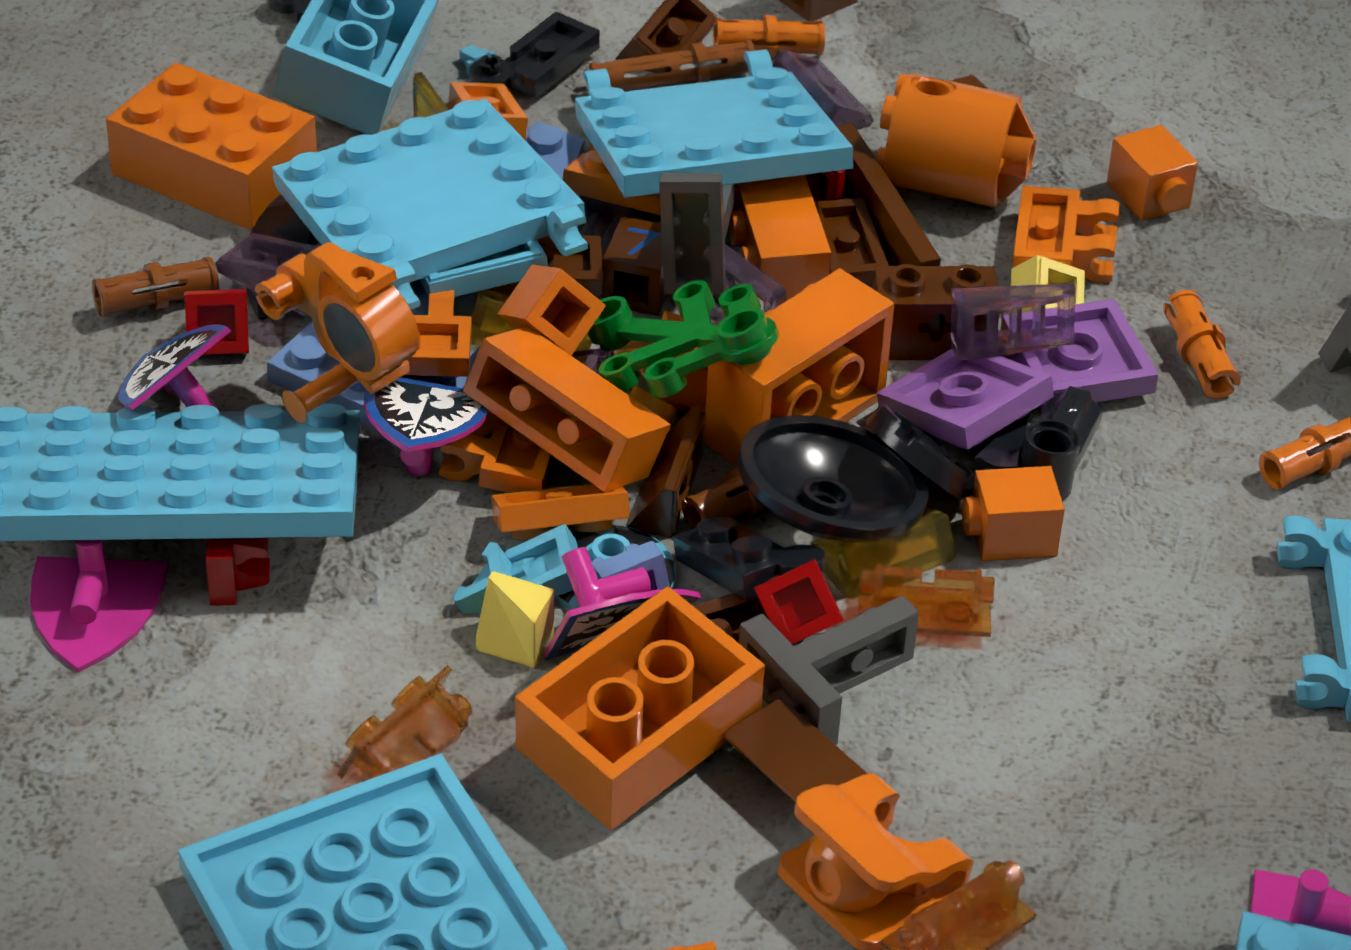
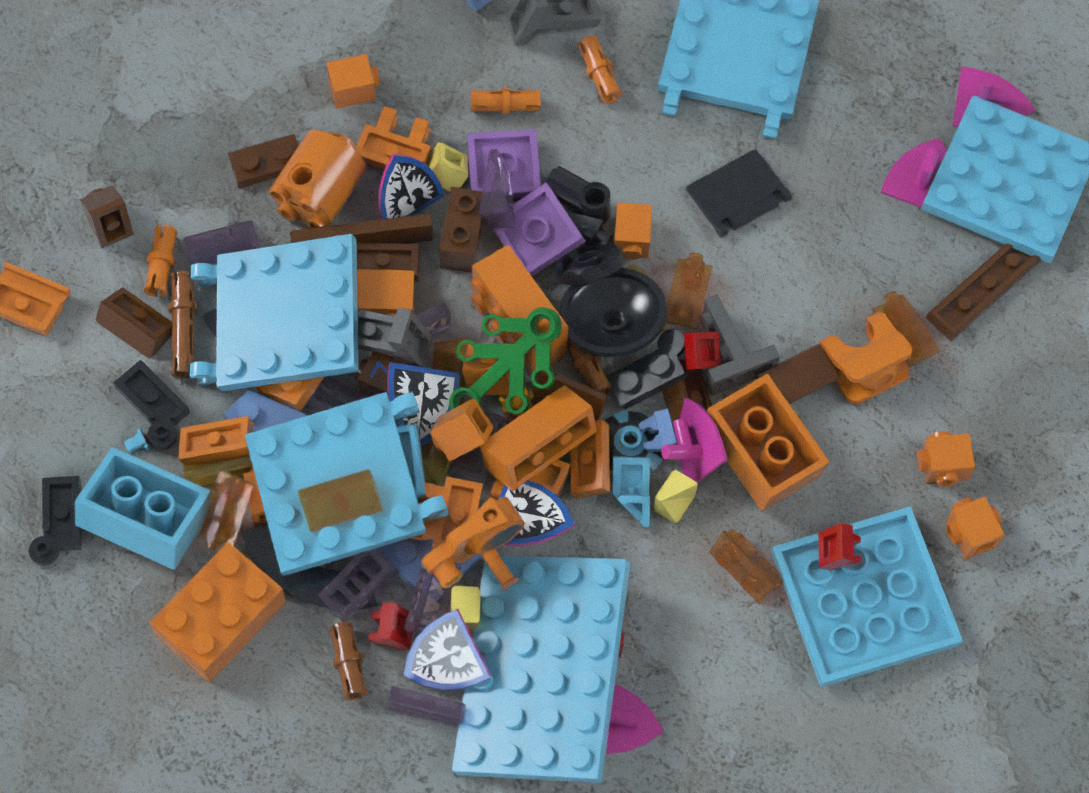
camera: 80 degrees left, 25 degrees up
none -> clear orange hinge [201,469,255,550]
none -> clear orange slope [298,469,383,532]
none -> shield [378,154,445,219]
none -> shield [387,362,460,447]
none -> clear purple tile [388,686,466,727]
none -> clear purple tile [404,564,462,634]
none -> light yellow slope [451,586,480,634]
none -> black piece [686,148,792,238]
none -> red tile [818,523,862,571]

